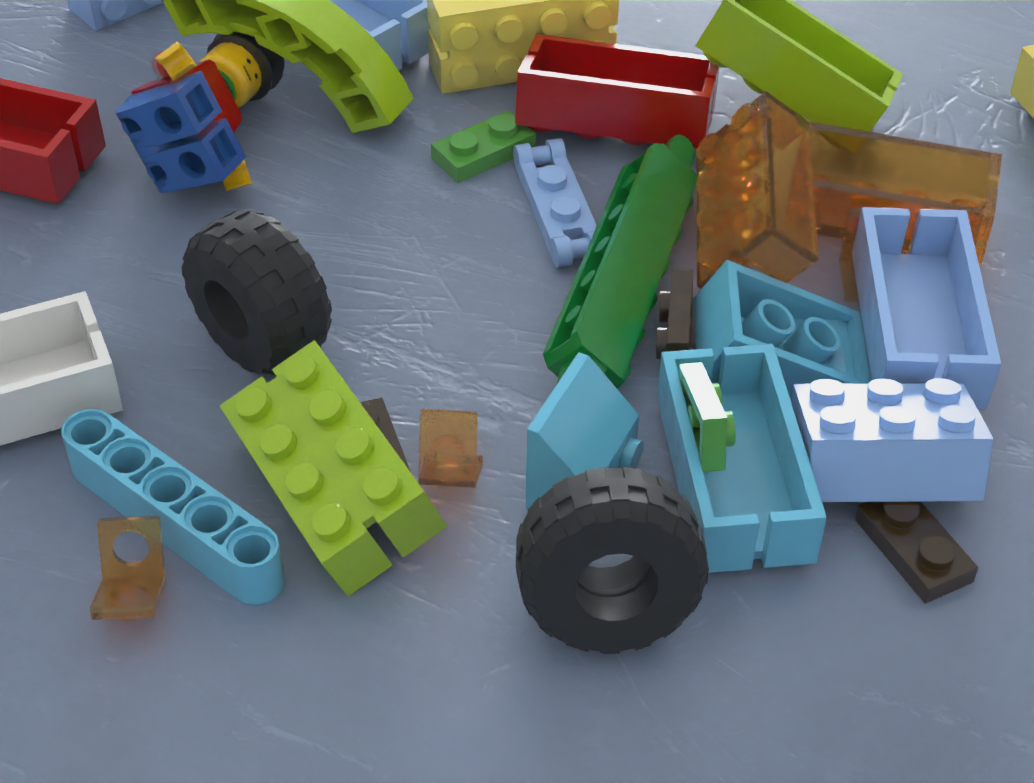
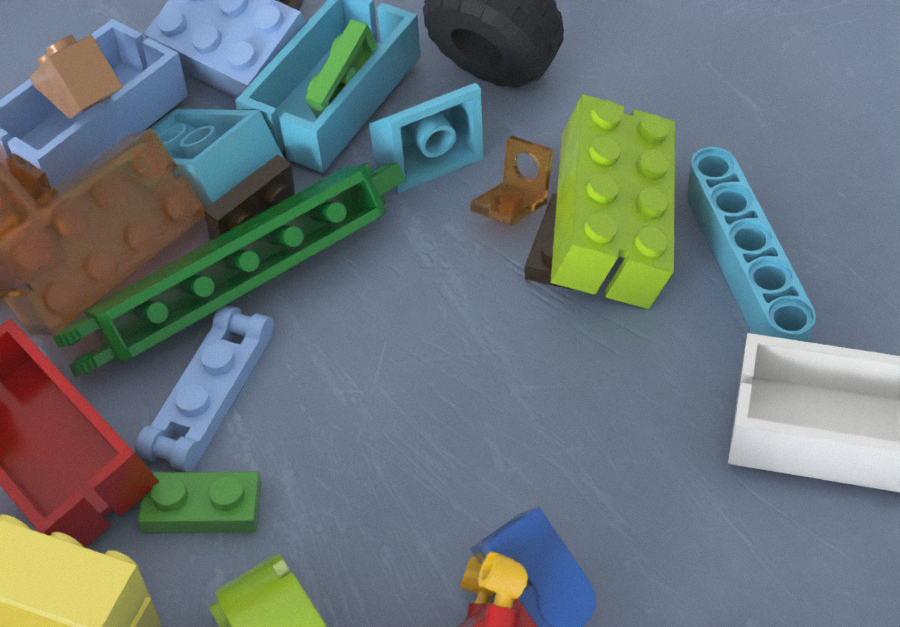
camera: 140 degrees left, 5 degrees up
clear orange bracket [90,516,166,620] -> none
black tyre [181,210,332,375] -> none
none -> medium nougat slope [29,34,123,119]

